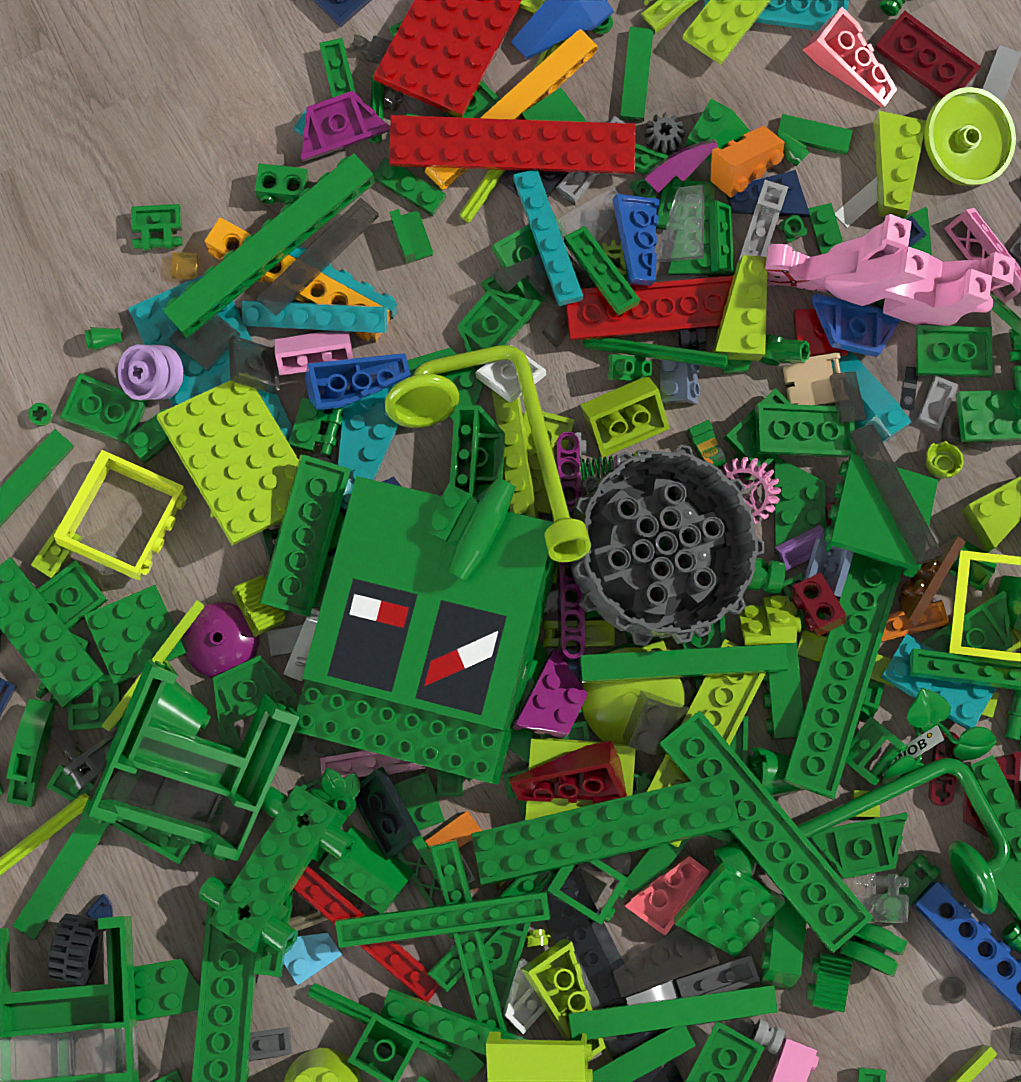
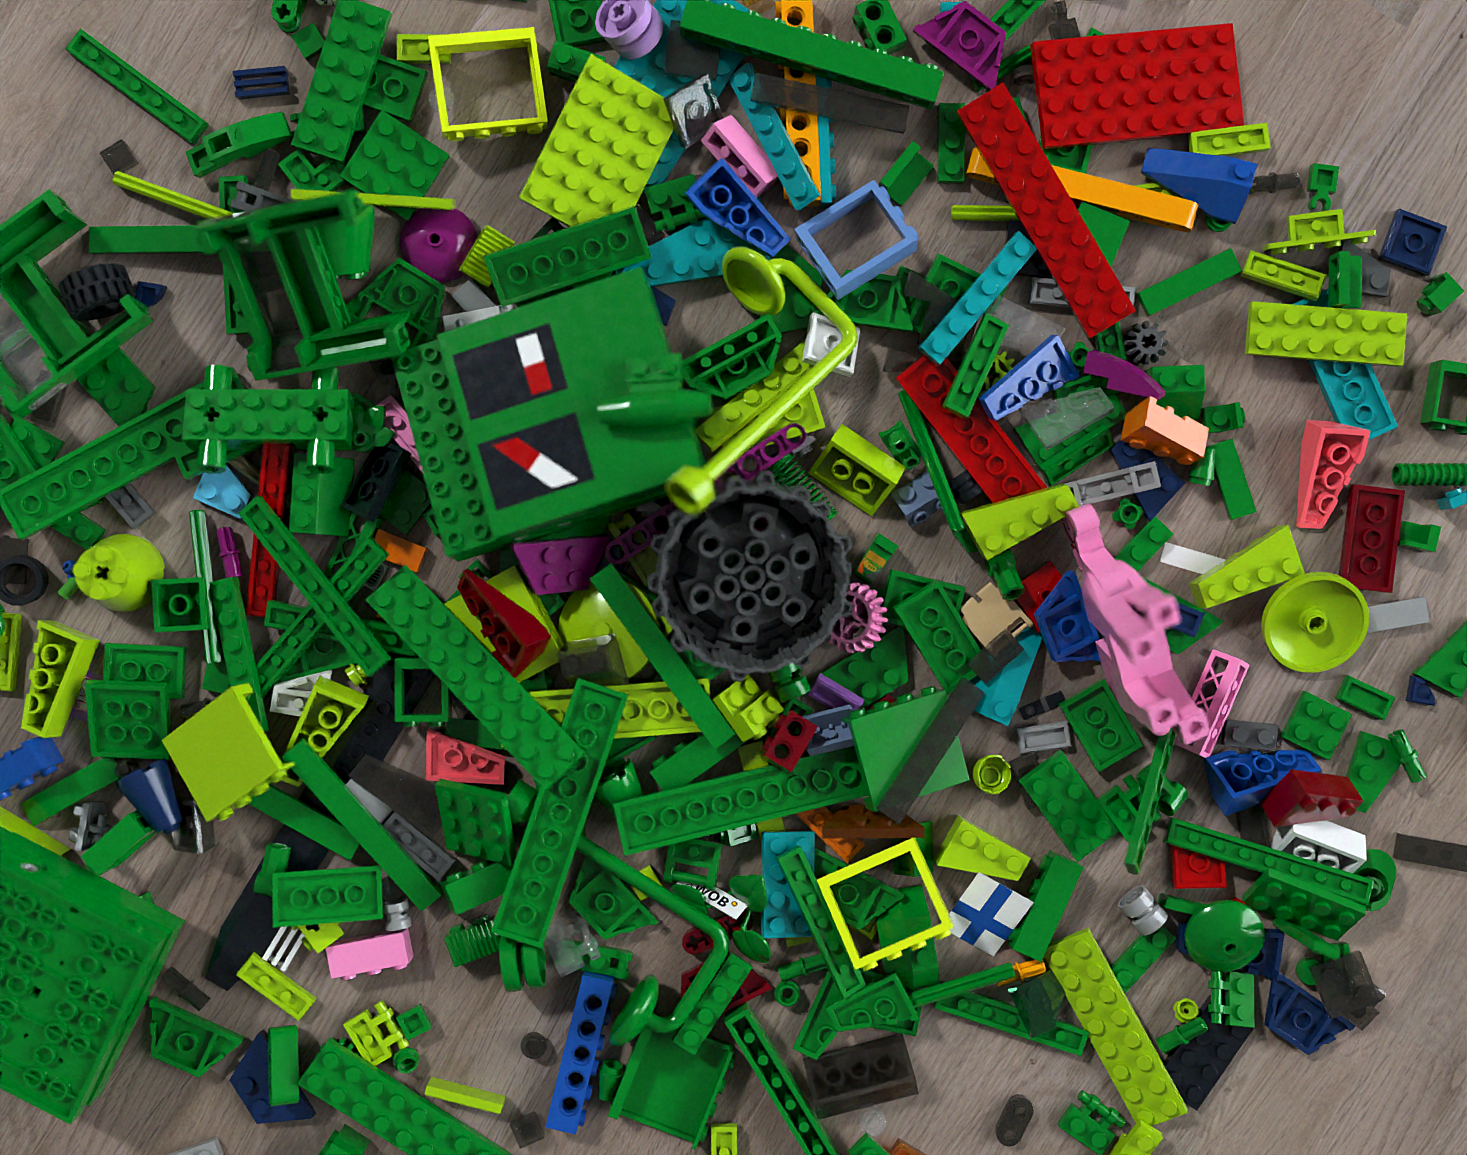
camera: 55 degrees right, 10 degrees up
none -> magenta axle [217,527,244,578]
none -> medium blue window [794,180,919,300]
none -> green bracket [1201,402,1245,433]
none -> green panel [1398,521,1441,552]

